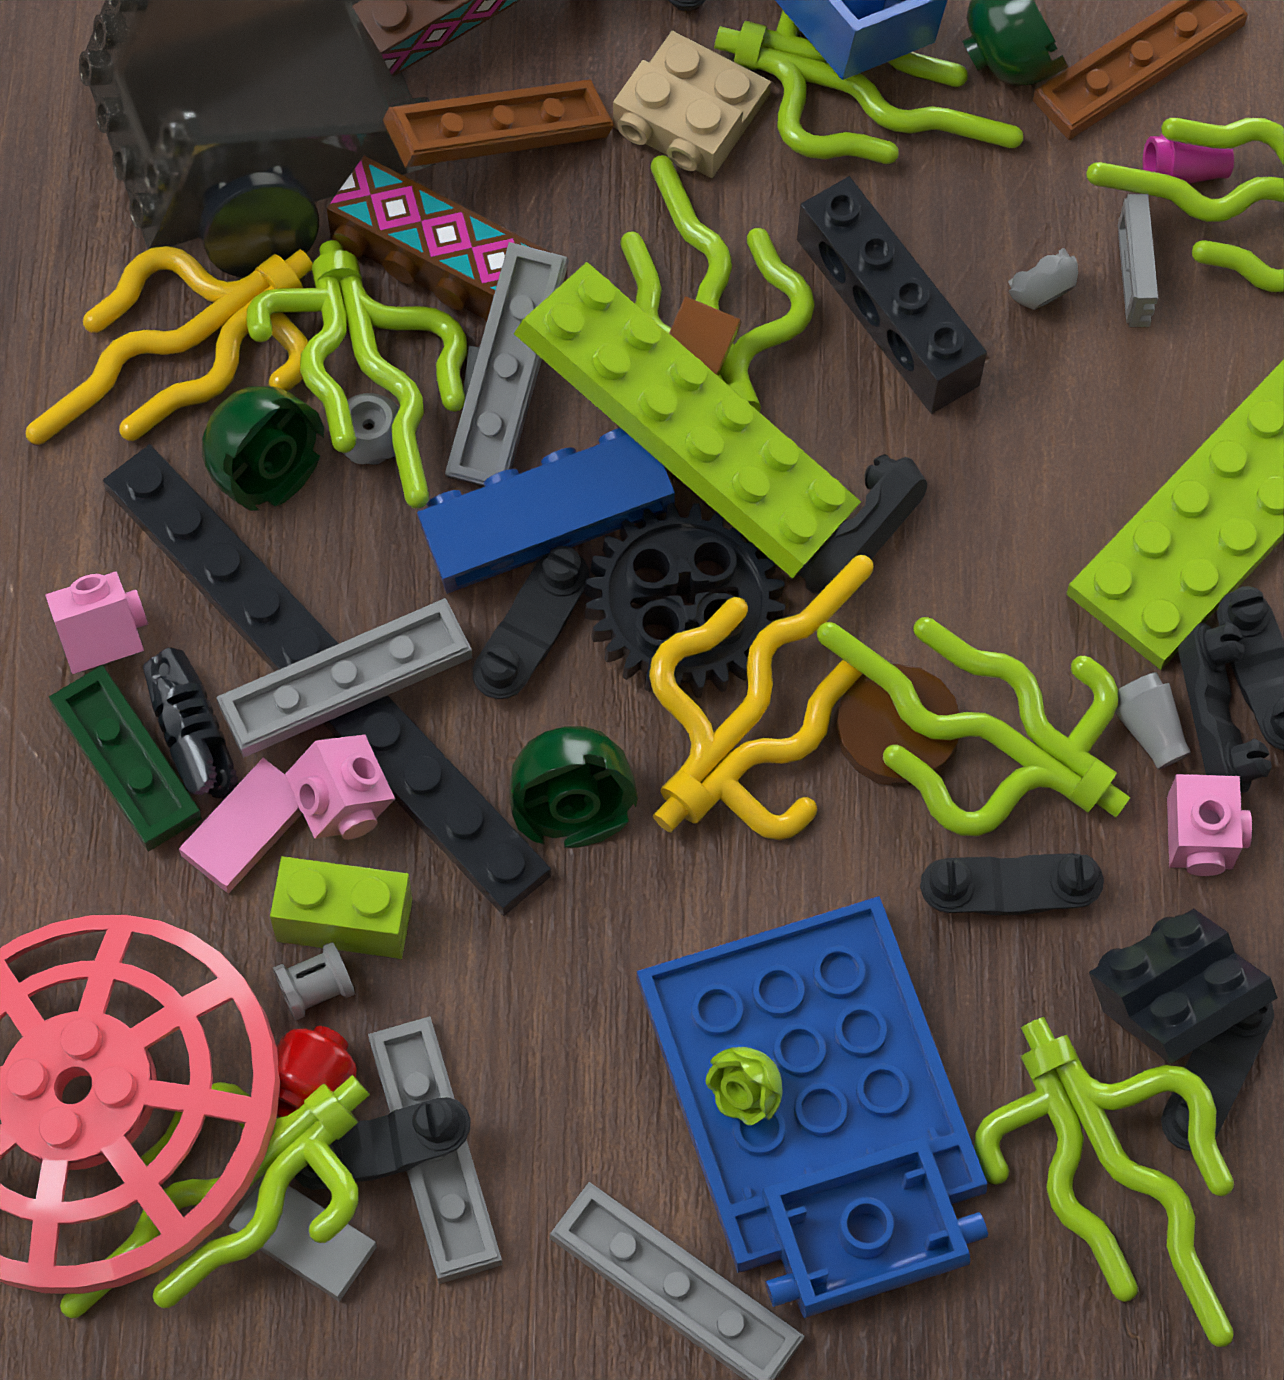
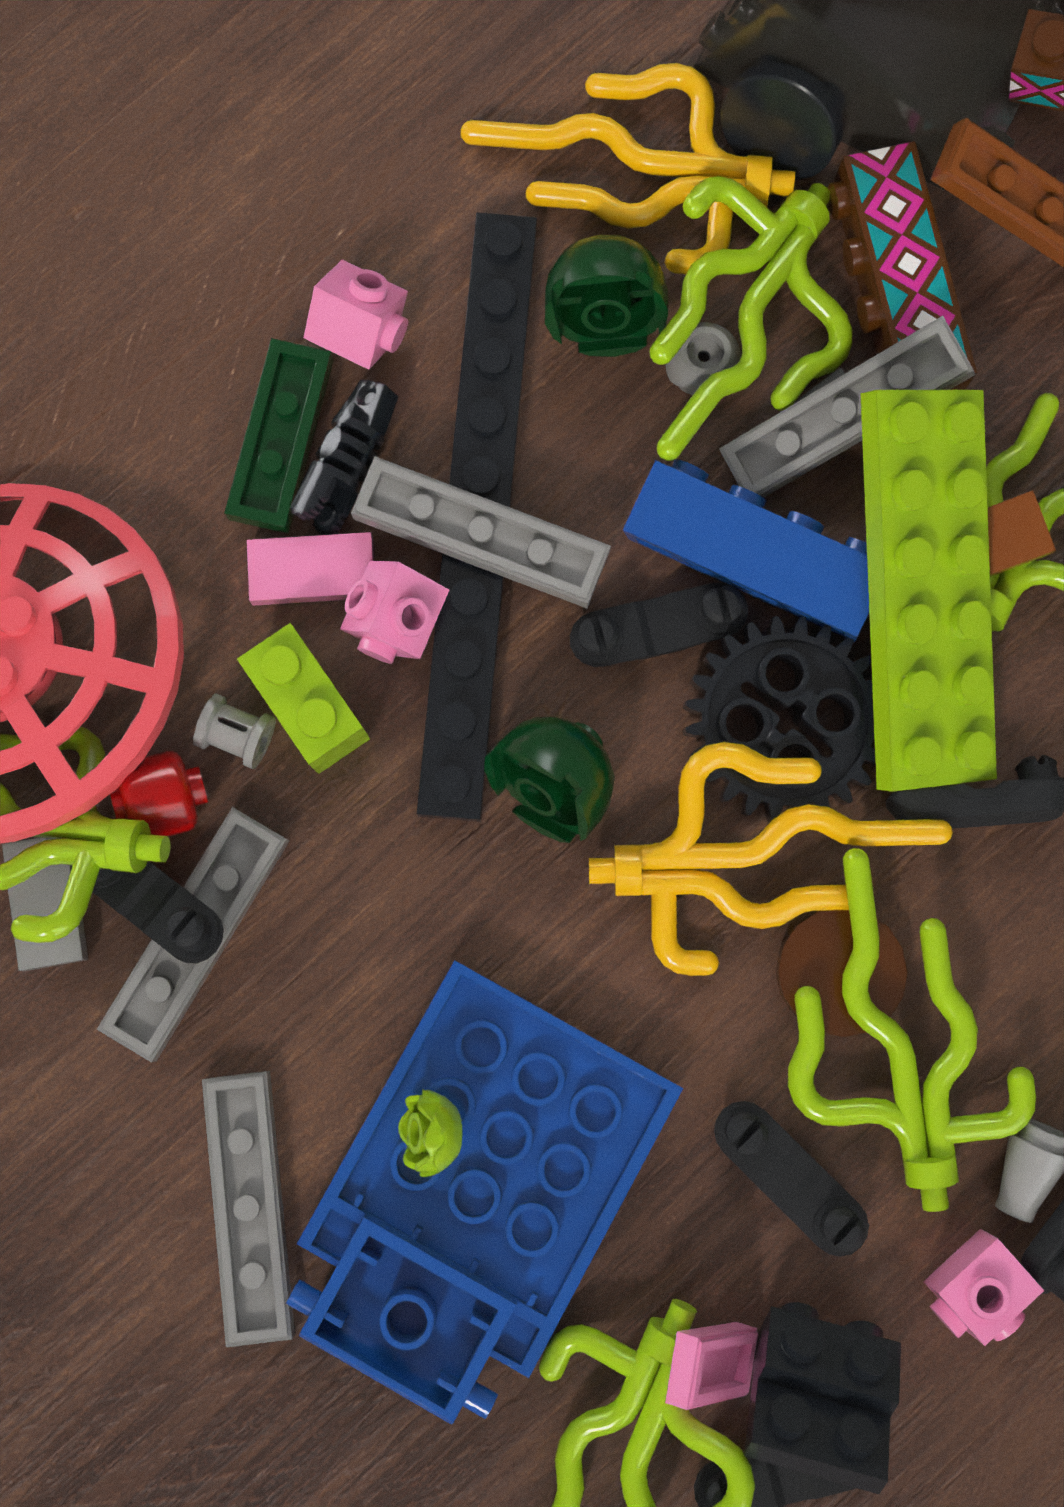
camera: 50 degrees right, 15 degrees up
none -> bright pink tile [665,1322,758,1410]

